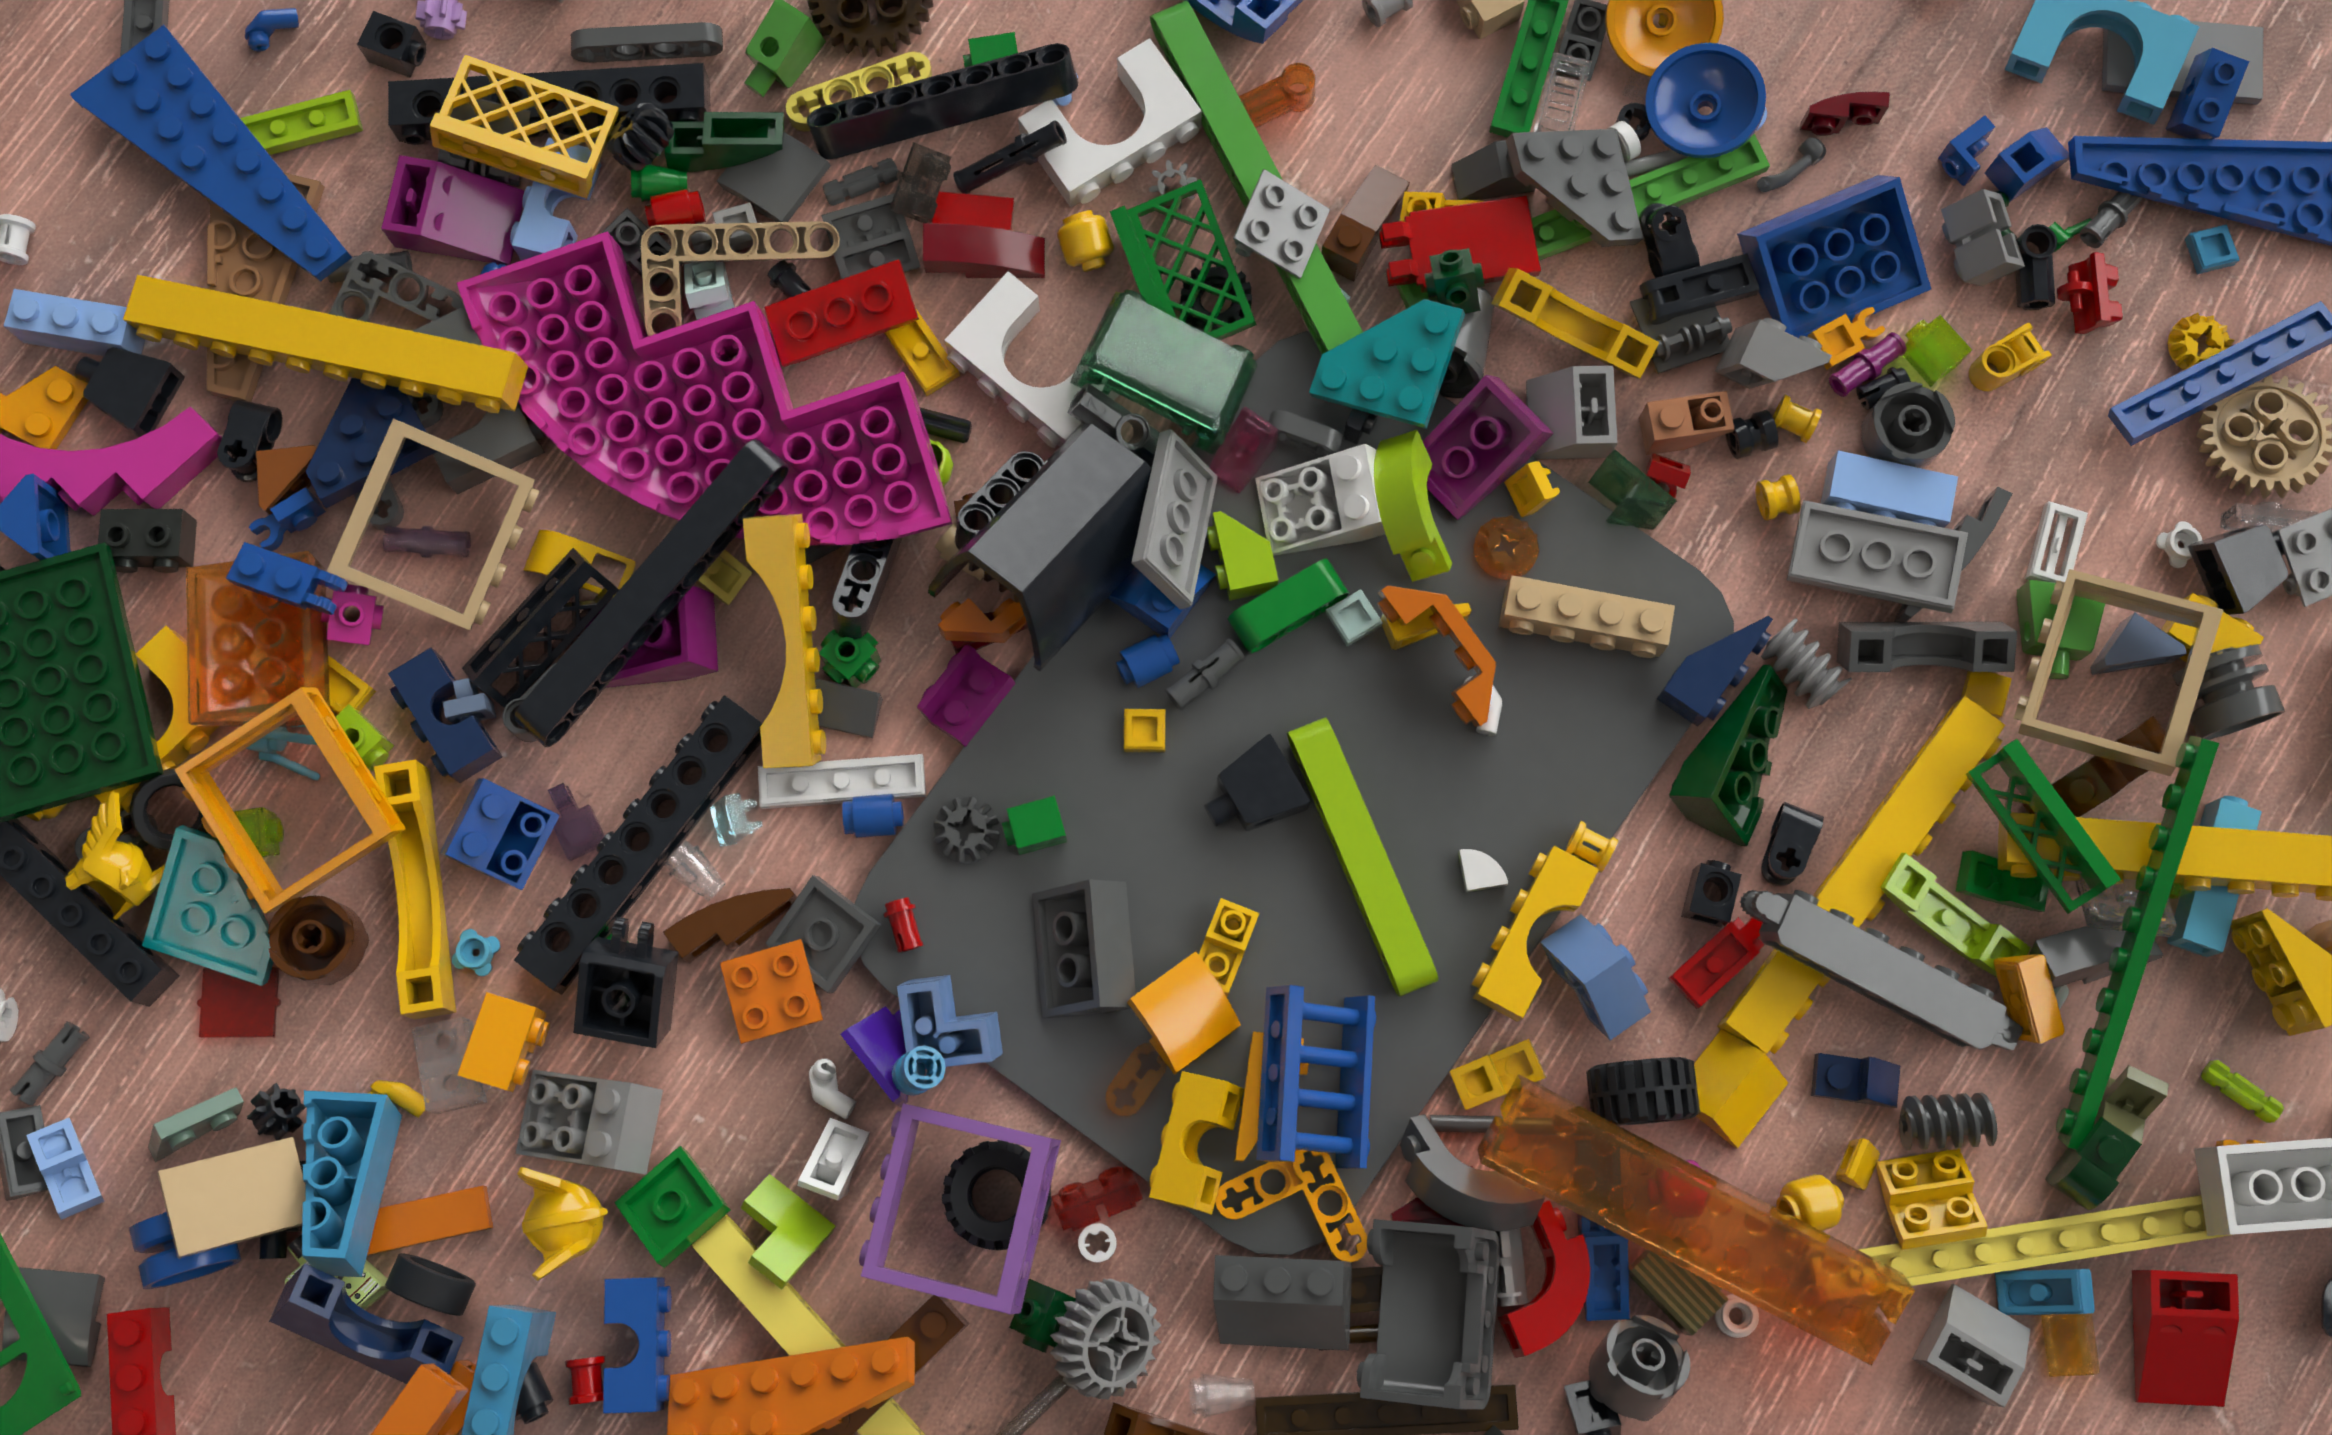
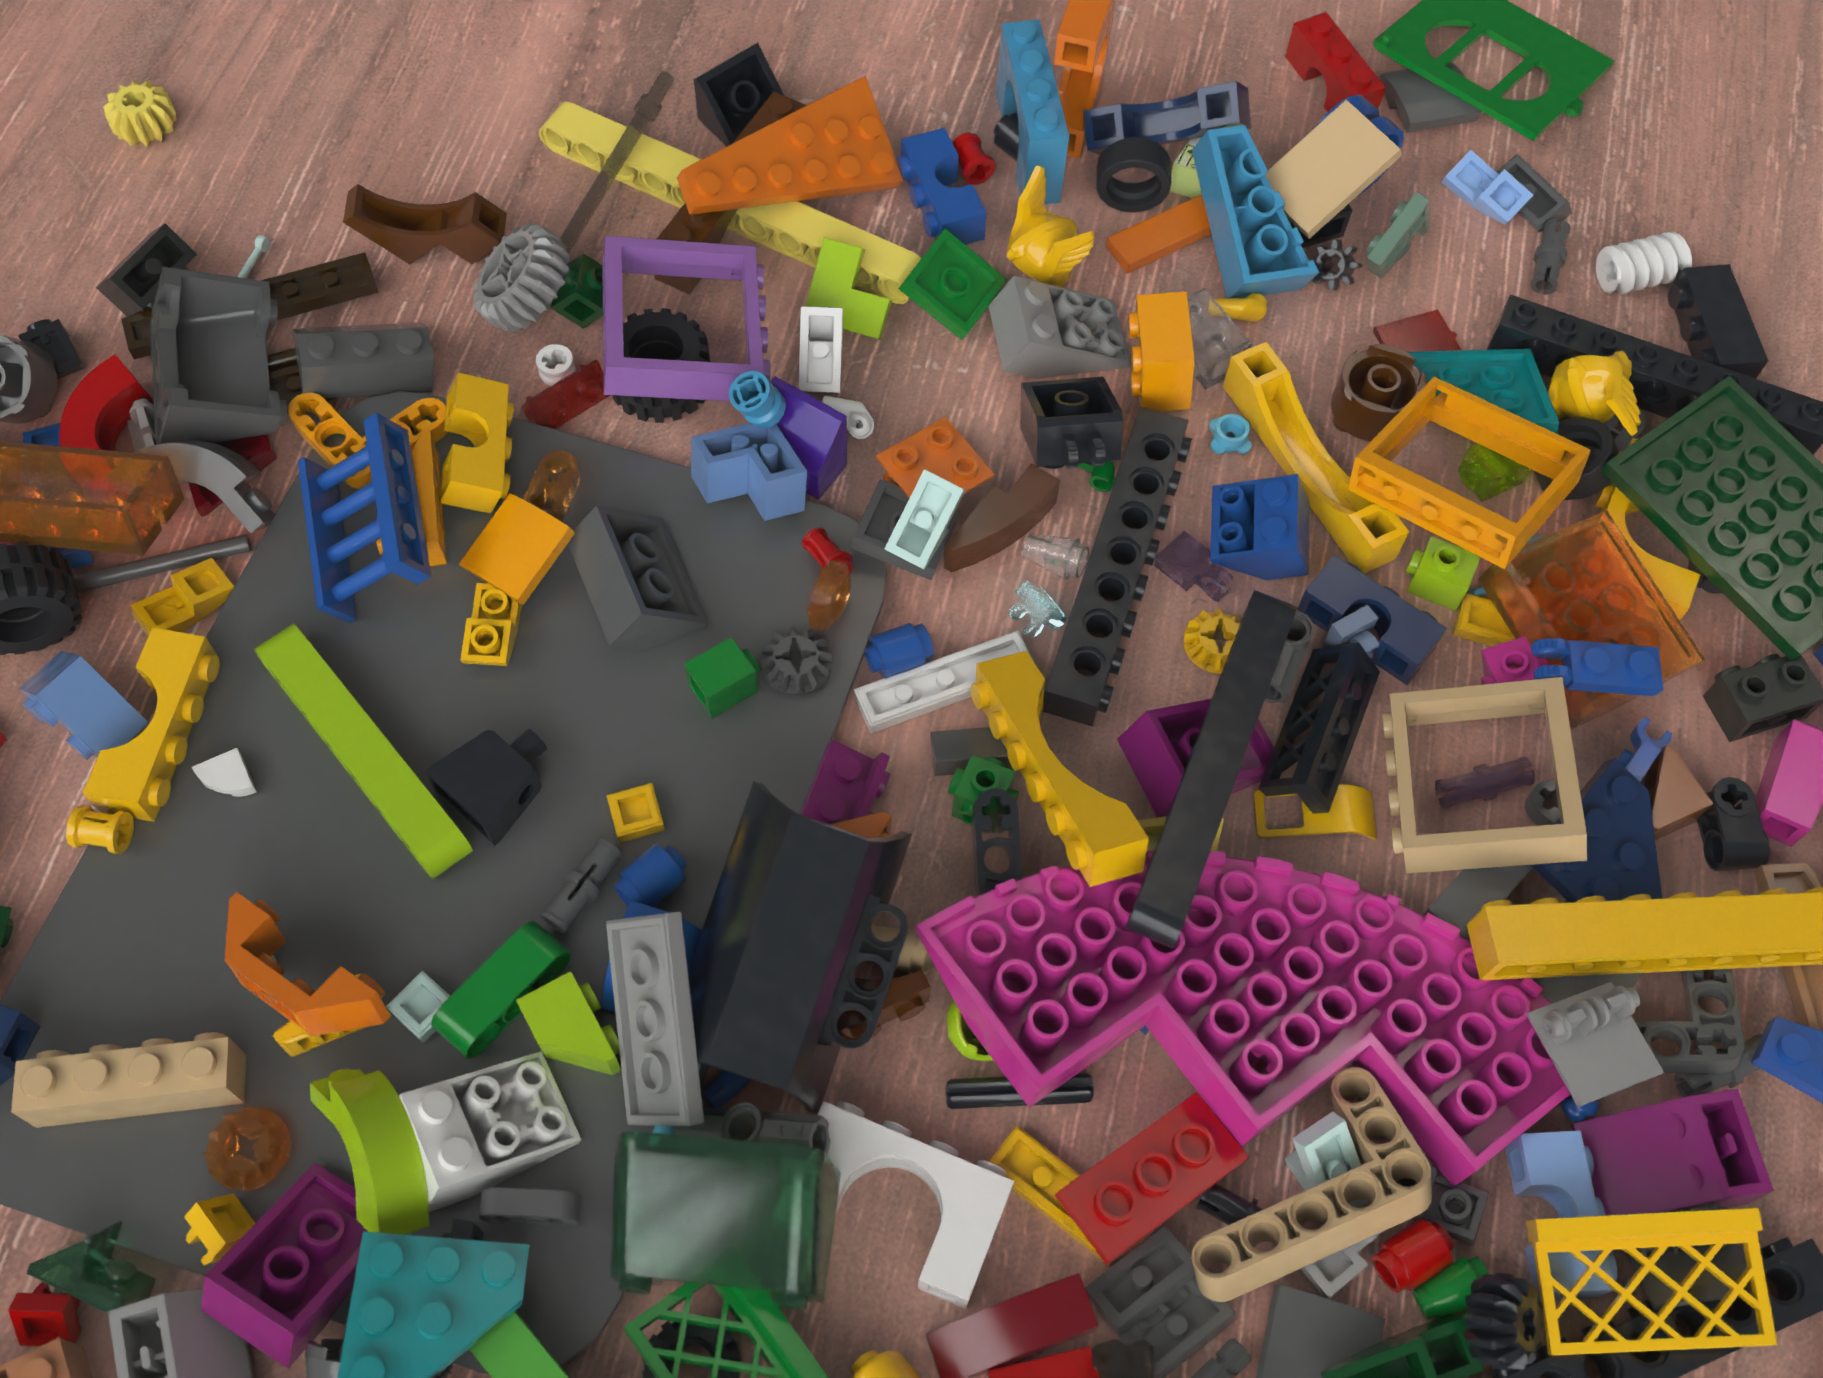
camera: 160 degrees right, 15 degrees down
clear cone [1189,1373,1255,1418] -> none
clear pink slope [1209,406,1278,493] -> none
none -> clear orange gear [807,560,851,631]
none -> light aqua slope [884,469,965,569]
none -> yellow gear [1183,607,1241,674]
none -> light grey hinge [1526,982,1664,1107]

